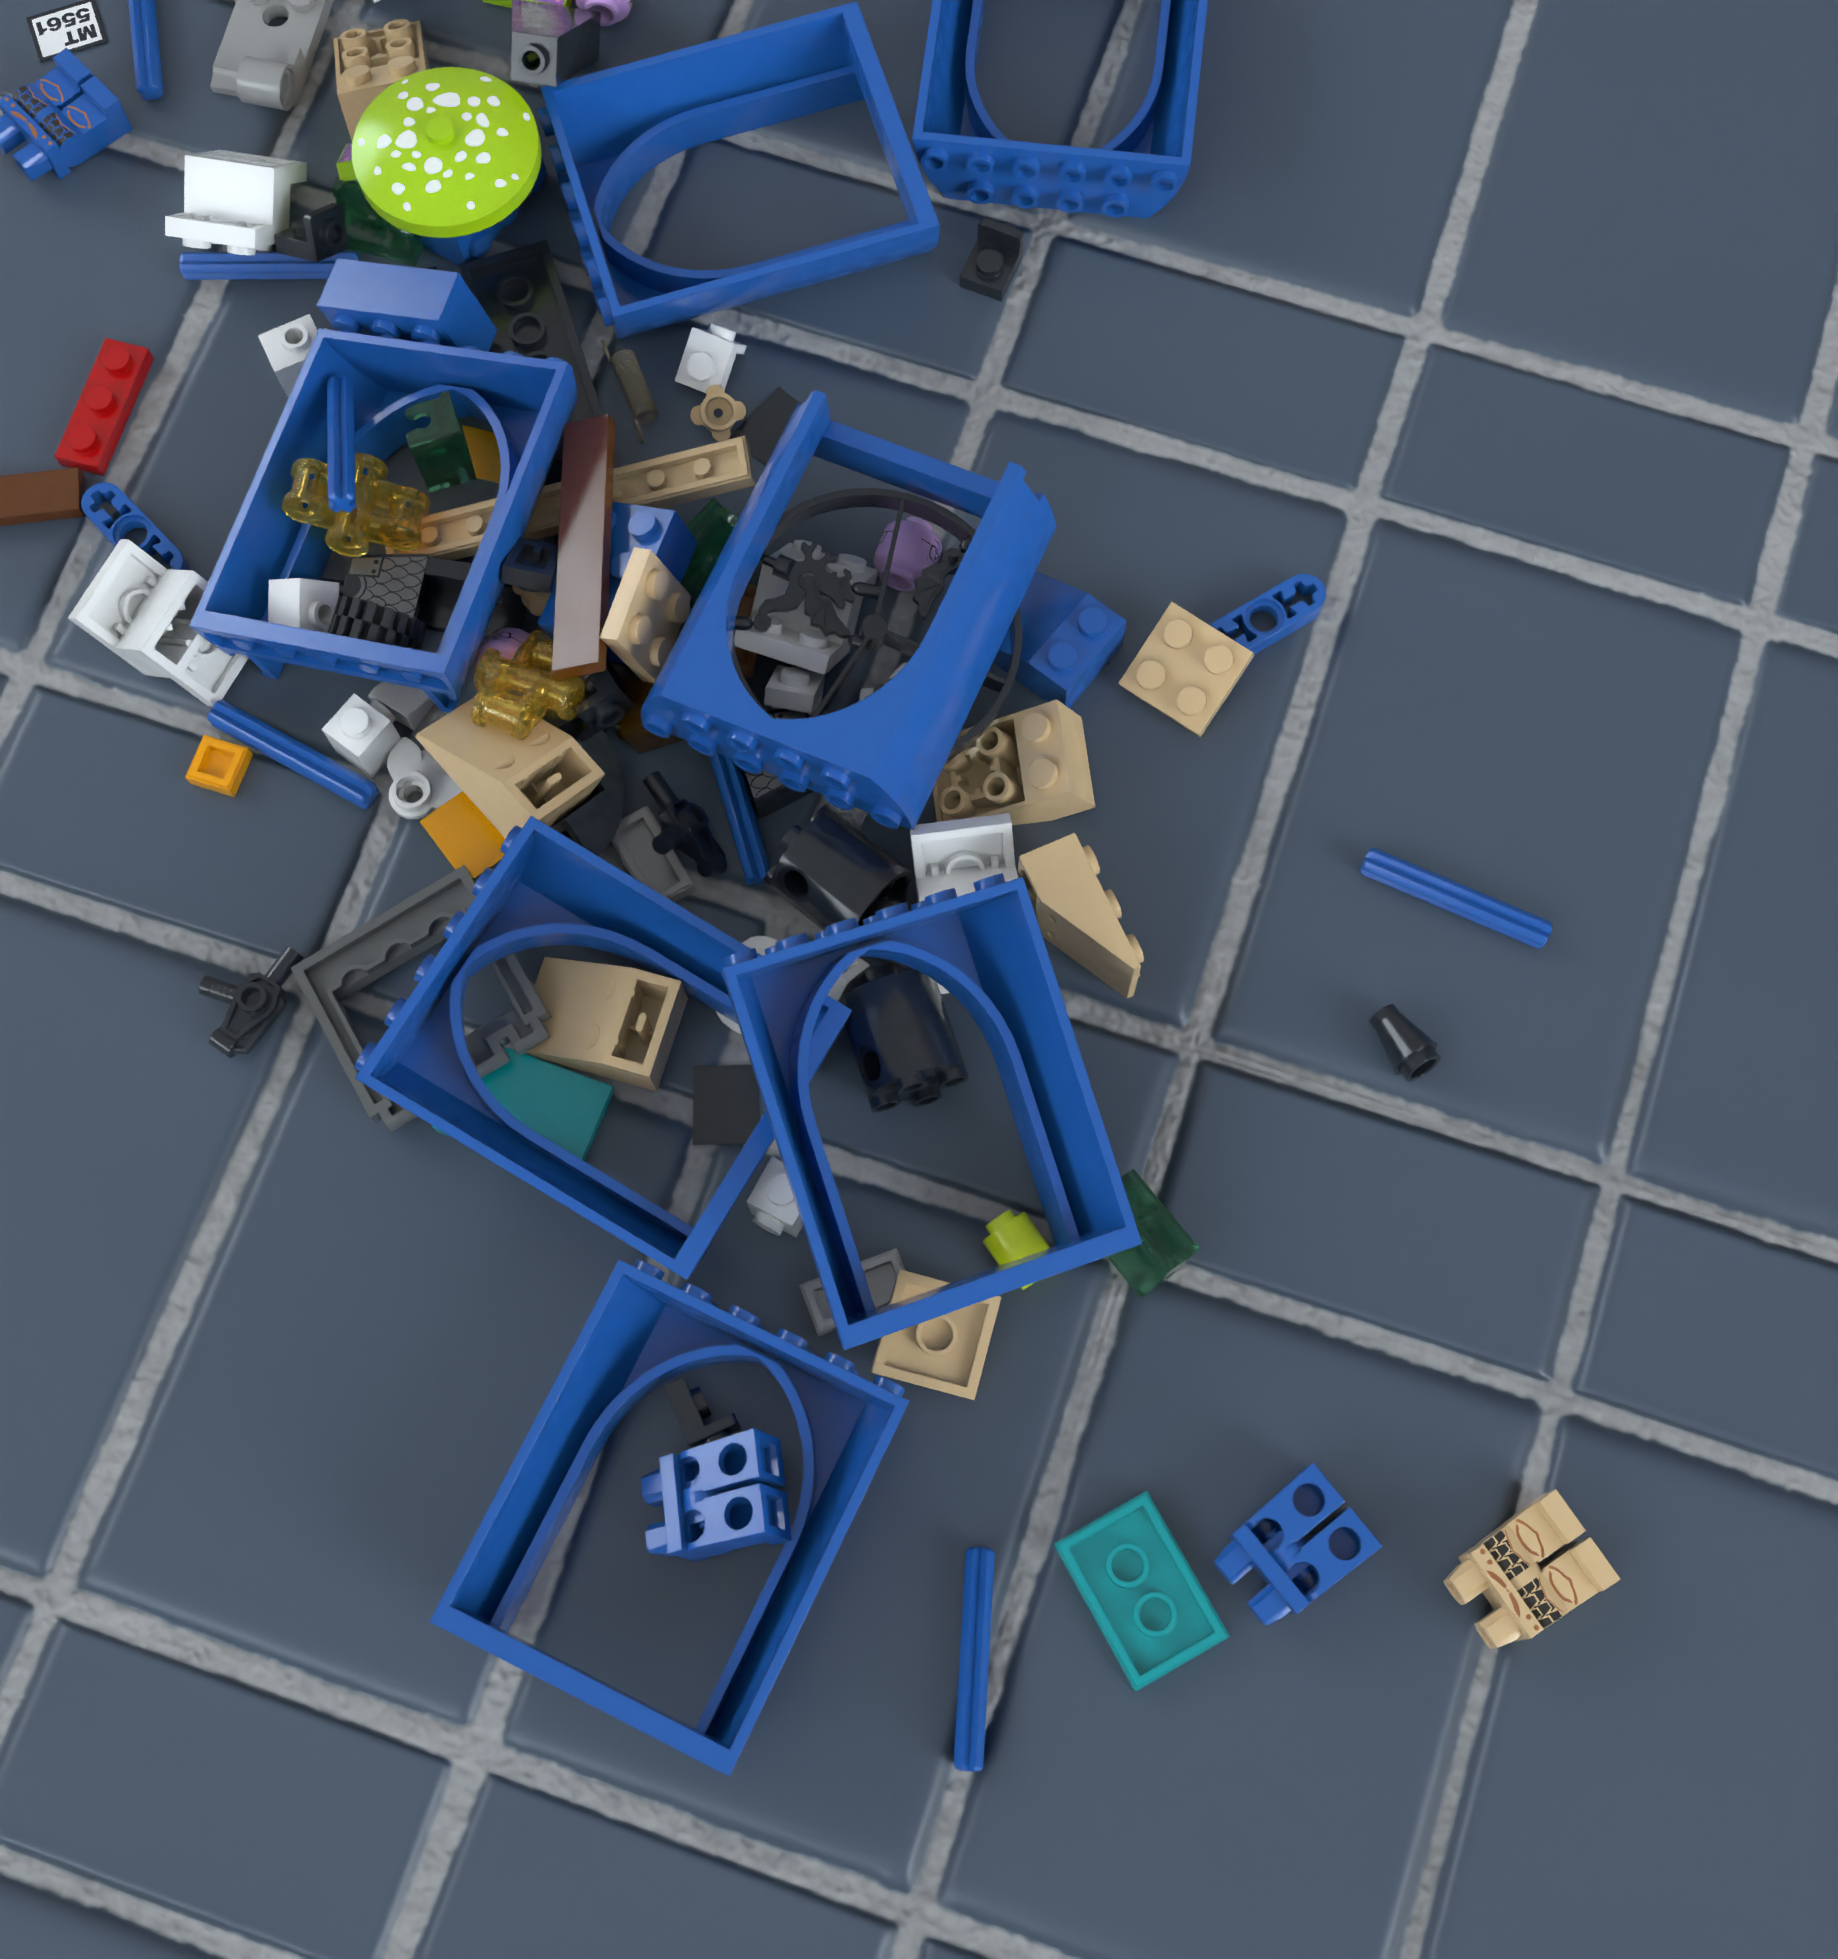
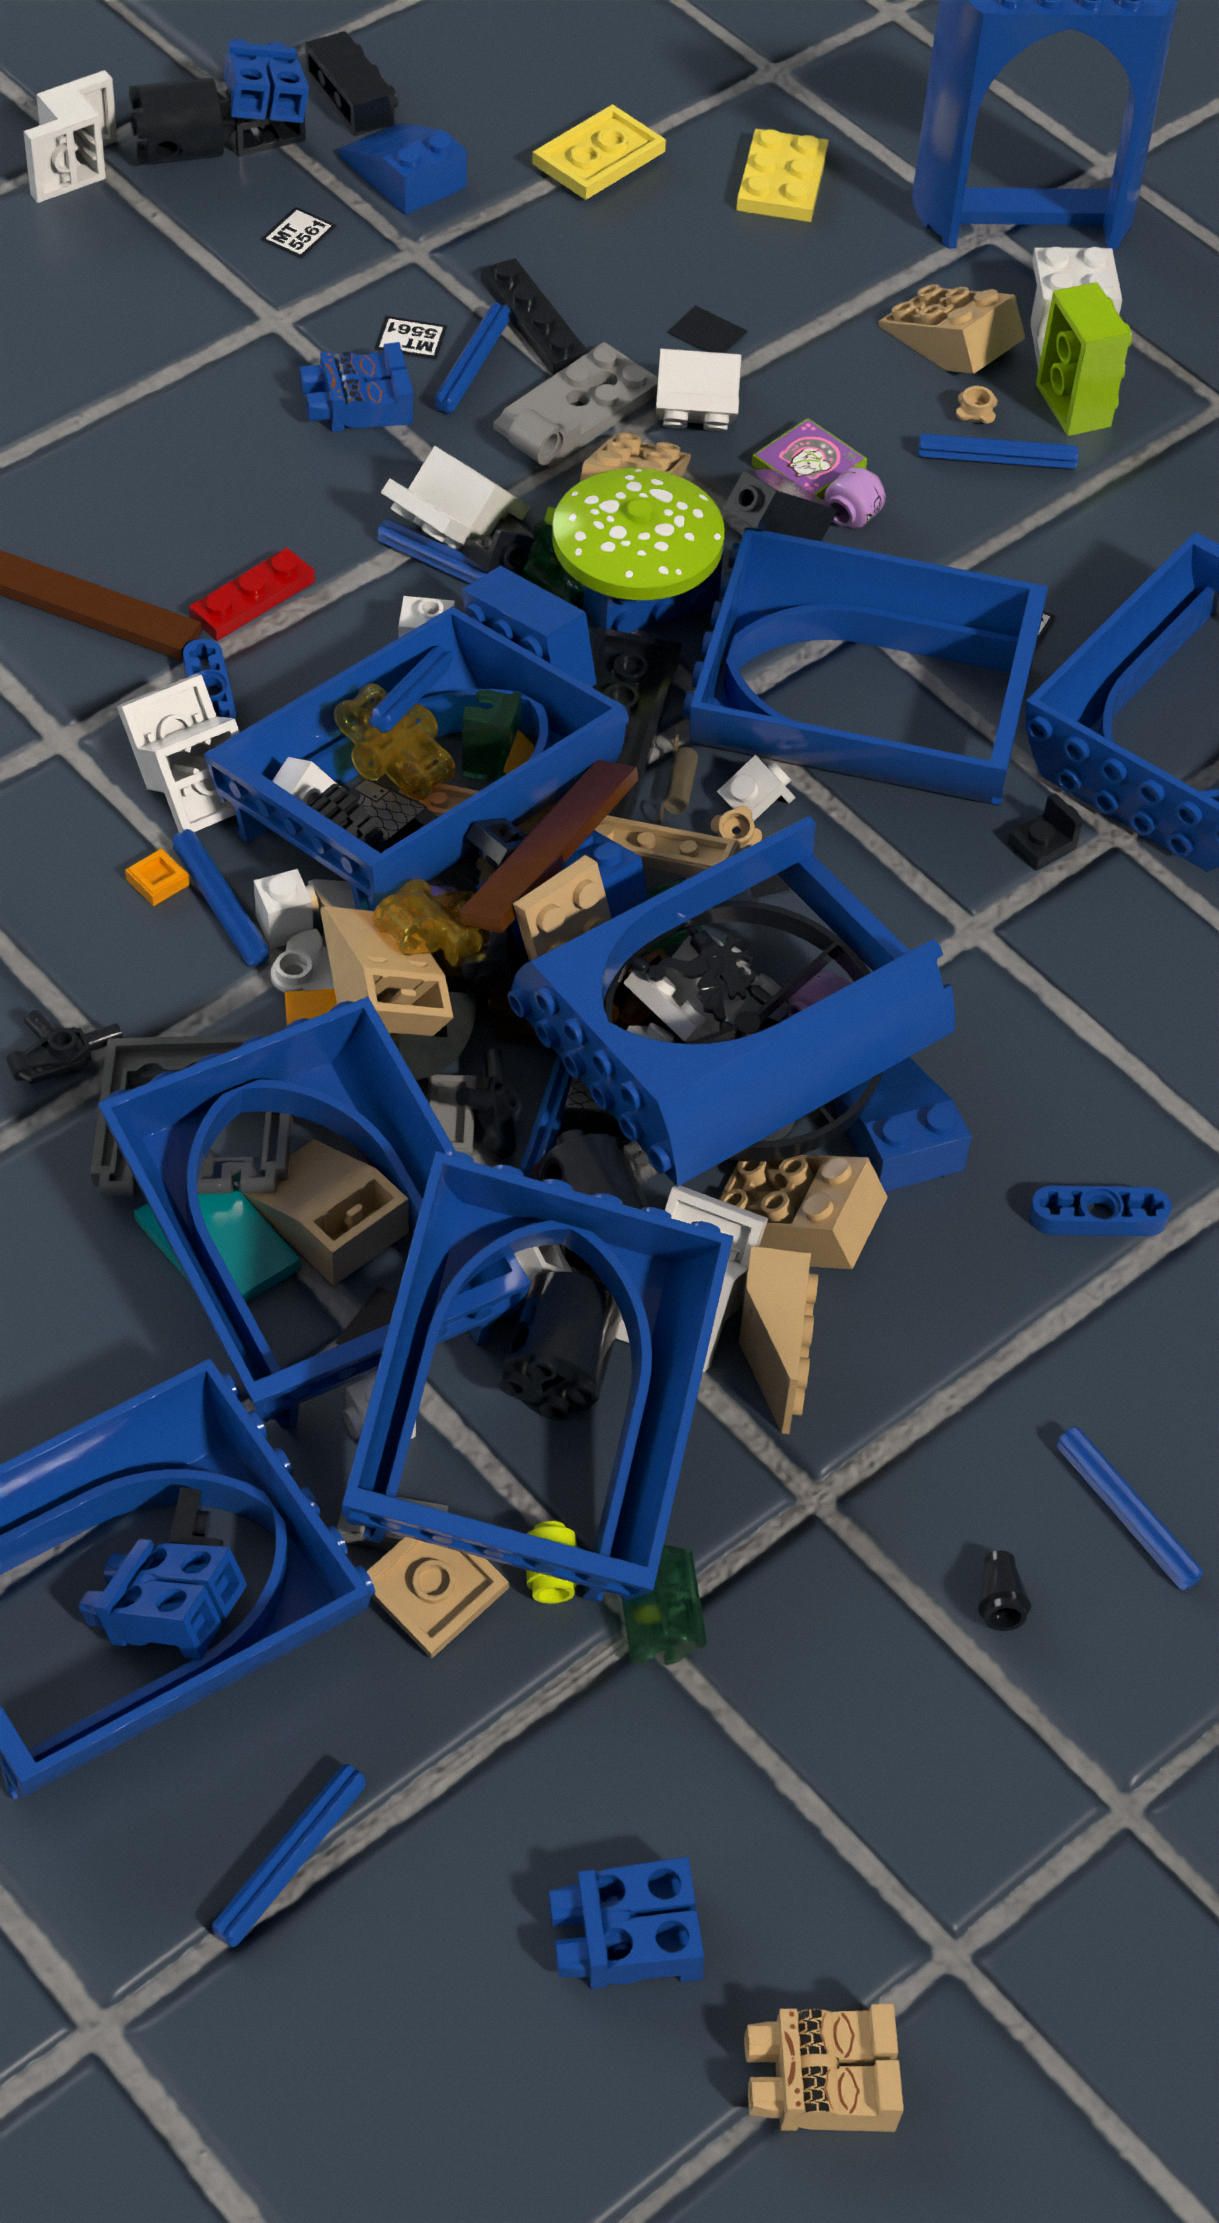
camera: 25 degrees right, 20 degrees down
teal tile [1053,1491,1230,1692] -> none
tan plate [1118,602,1254,738] -> none

